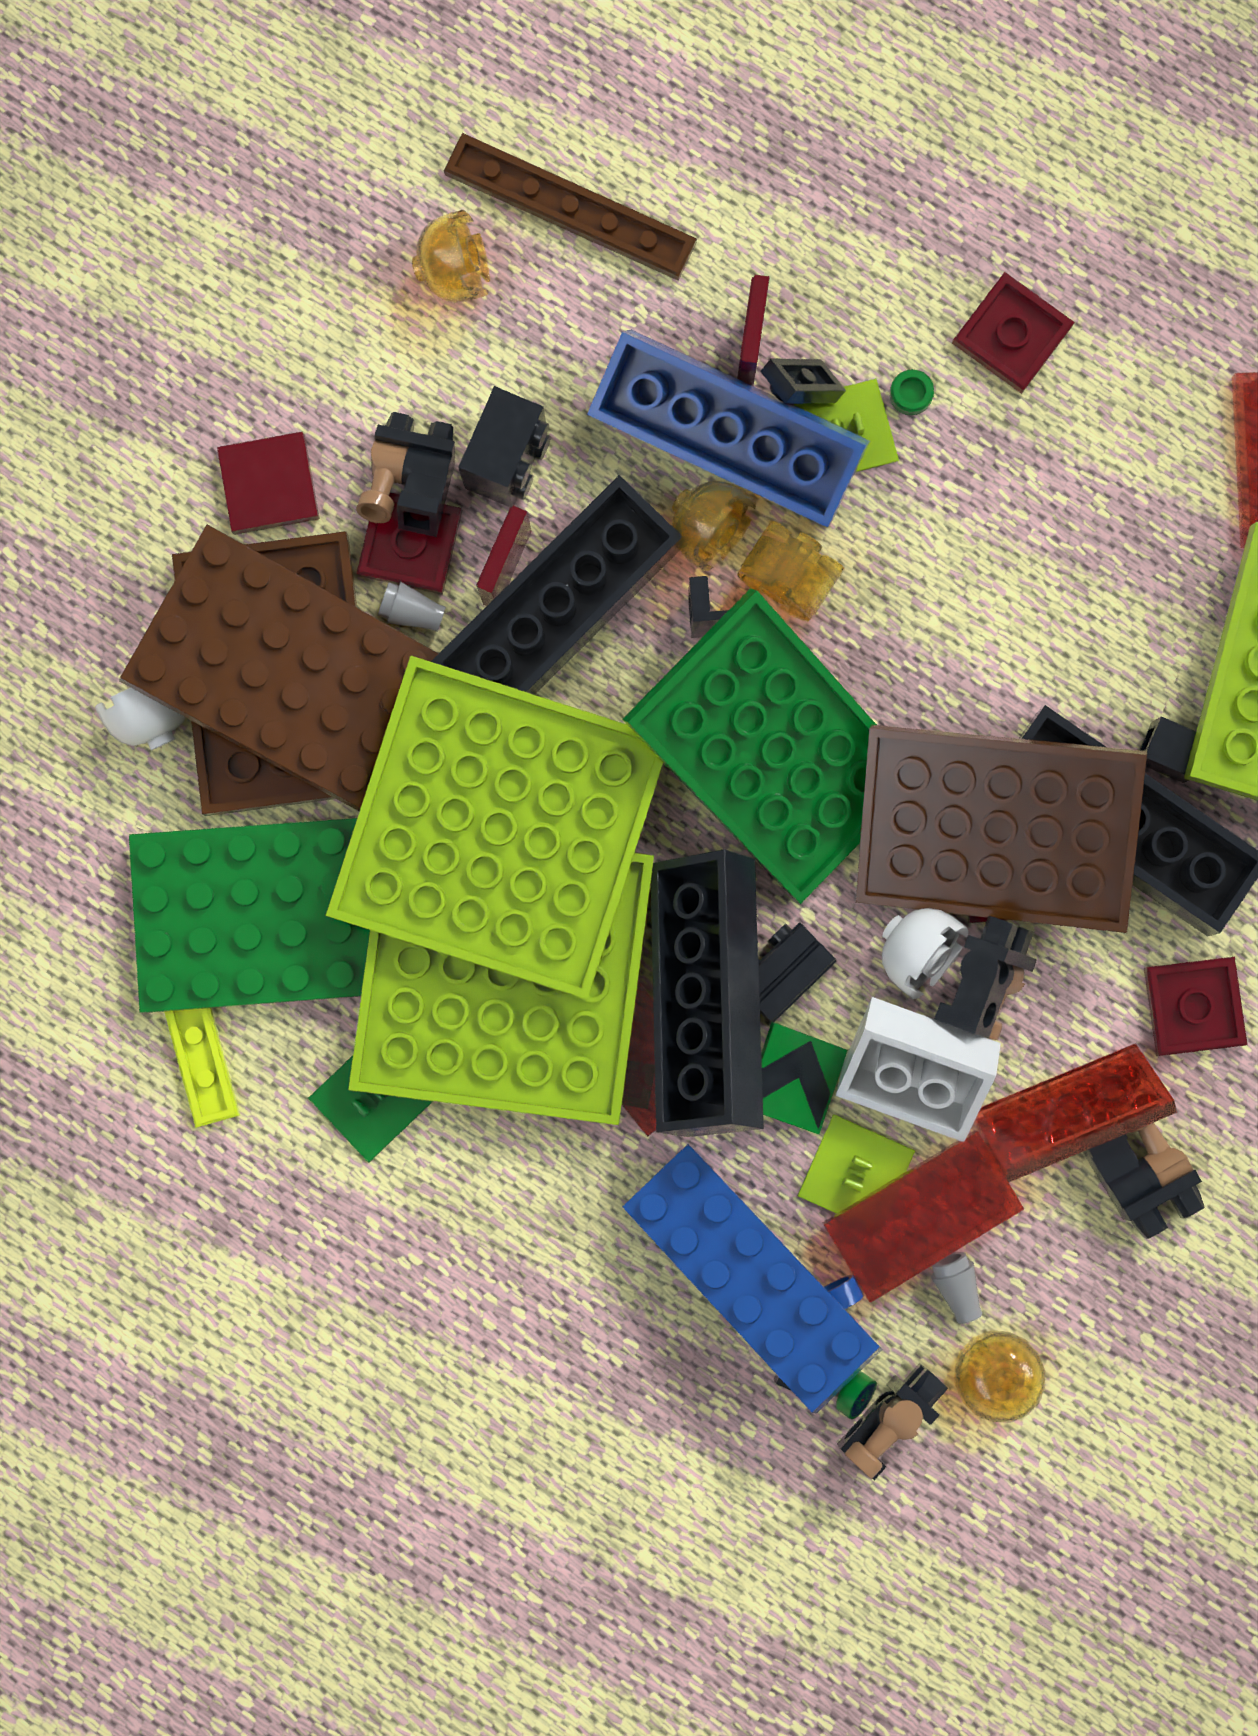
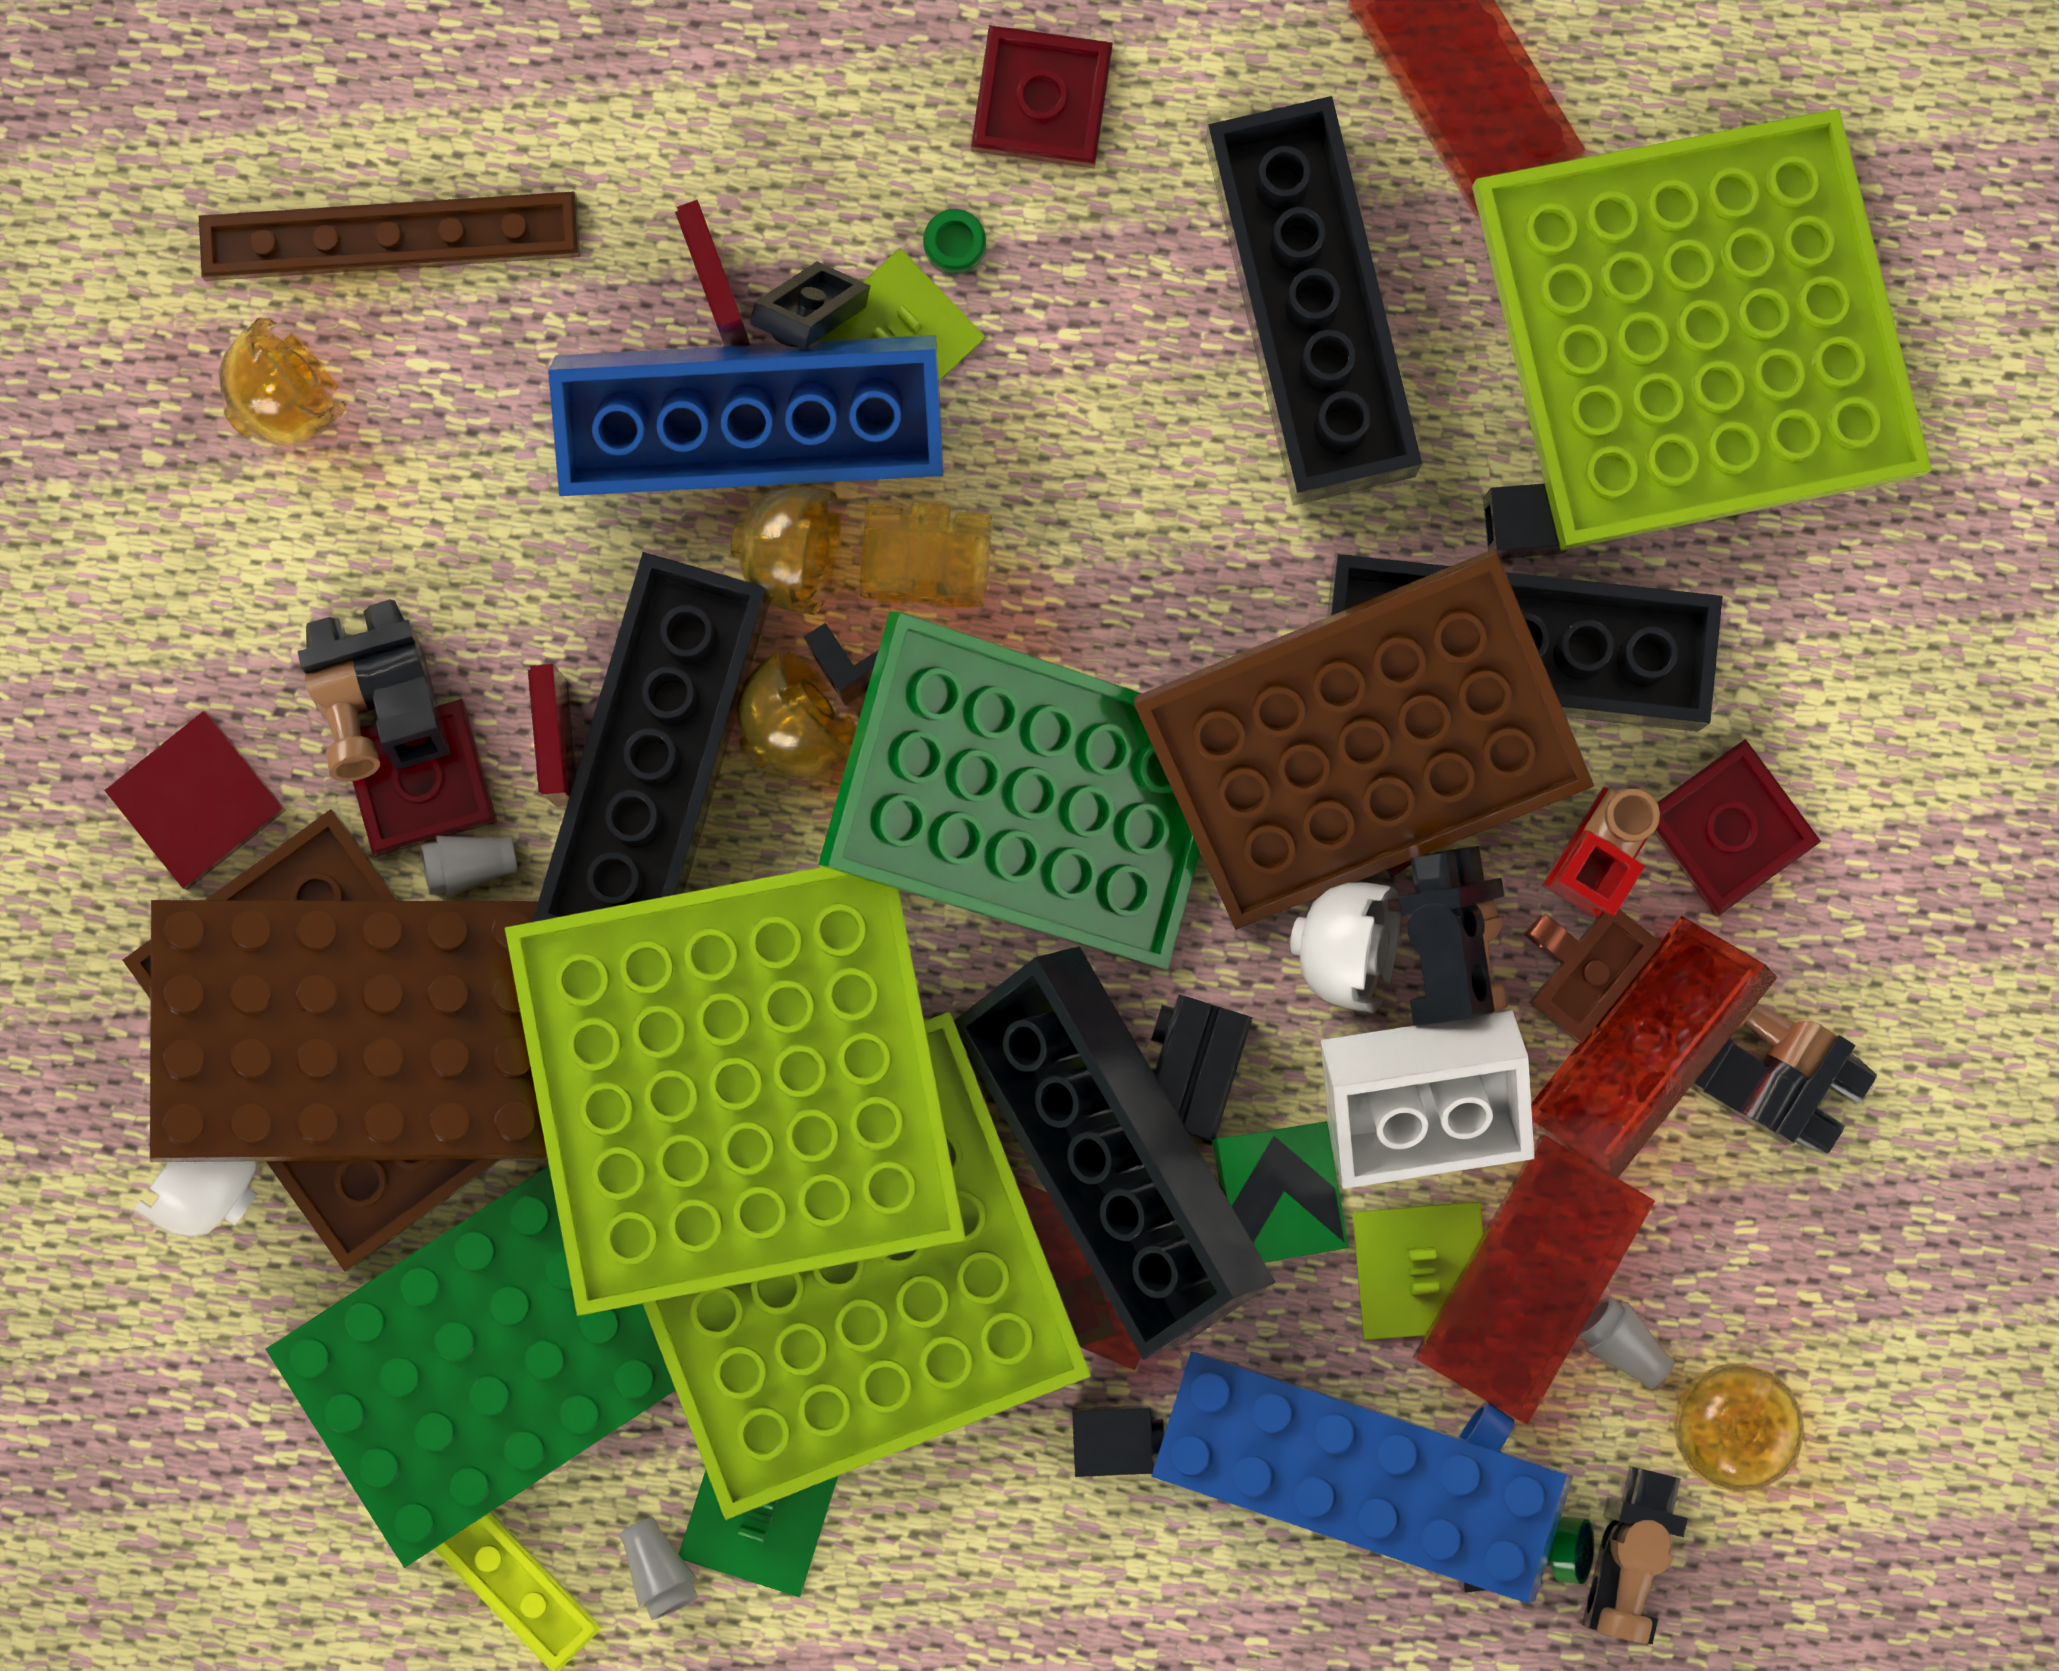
camera: 30 degrees left, 0 degrees up
black piece [458,386,551,507] -> none
none -> light grey cone [619,1517,698,1620]
none -> clear yellow cylinder [737,650,856,779]
none -> black brick [1072,1405,1164,1477]
none -> black brick [1205,96,1422,506]
none -> copper plate [1524,909,1662,1043]
none -> red hips [1542,787,1660,919]

